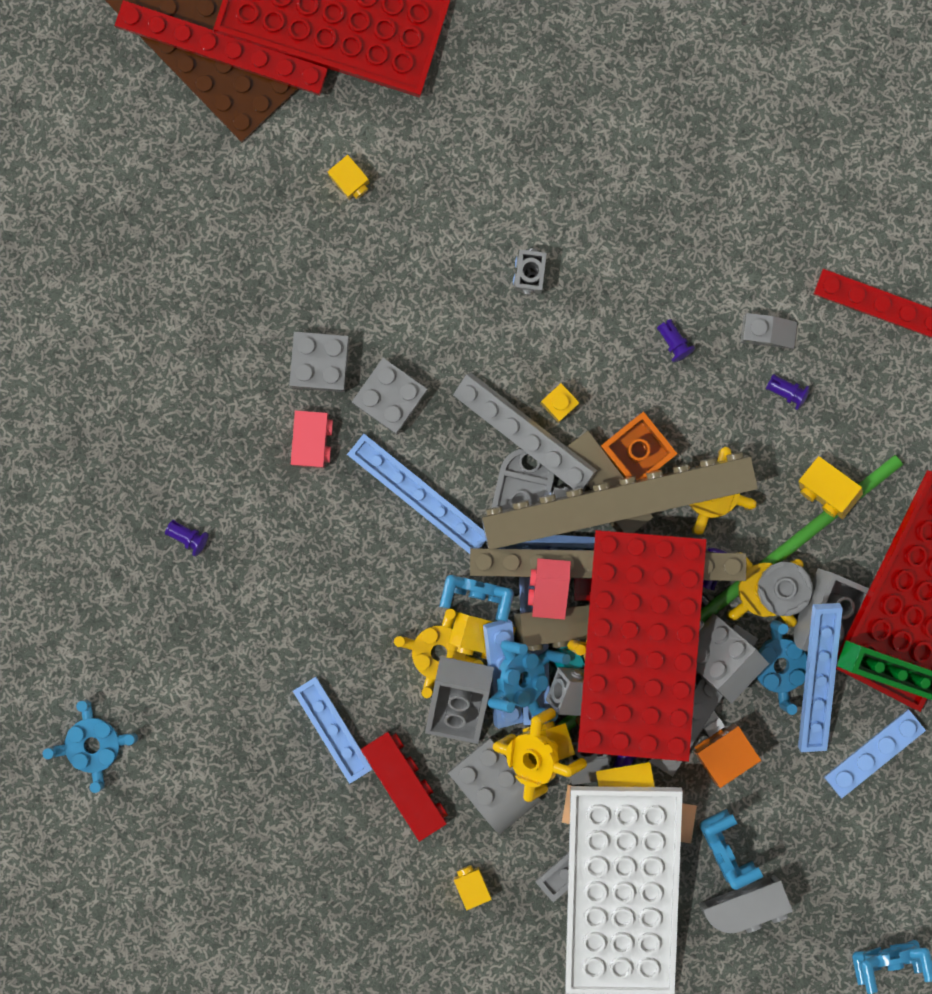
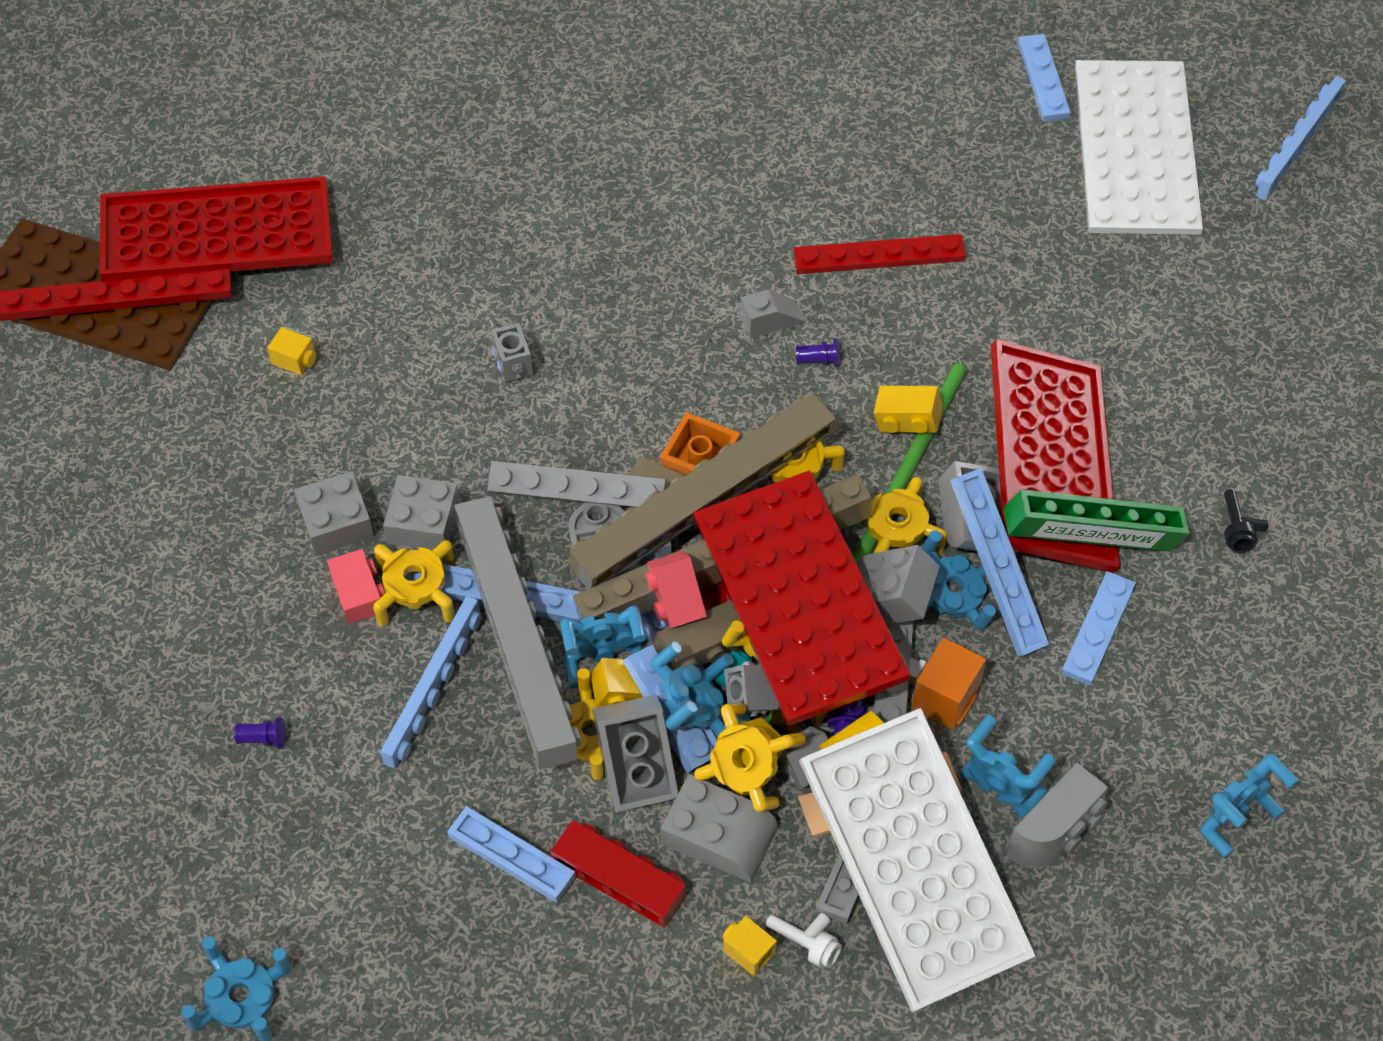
camera: 25 degrees left, 30 degrees down
yellow brick [540,383,579,423] -> none
dark purple pin [657,319,695,363] -> none
light grey tile [757,562,813,616] -> none
none -> yellow plate [373,540,455,626]
none -> light blue plate [380,596,482,769]
none -> light grey brick [455,496,581,770]
none -> white piece [766,913,842,968]

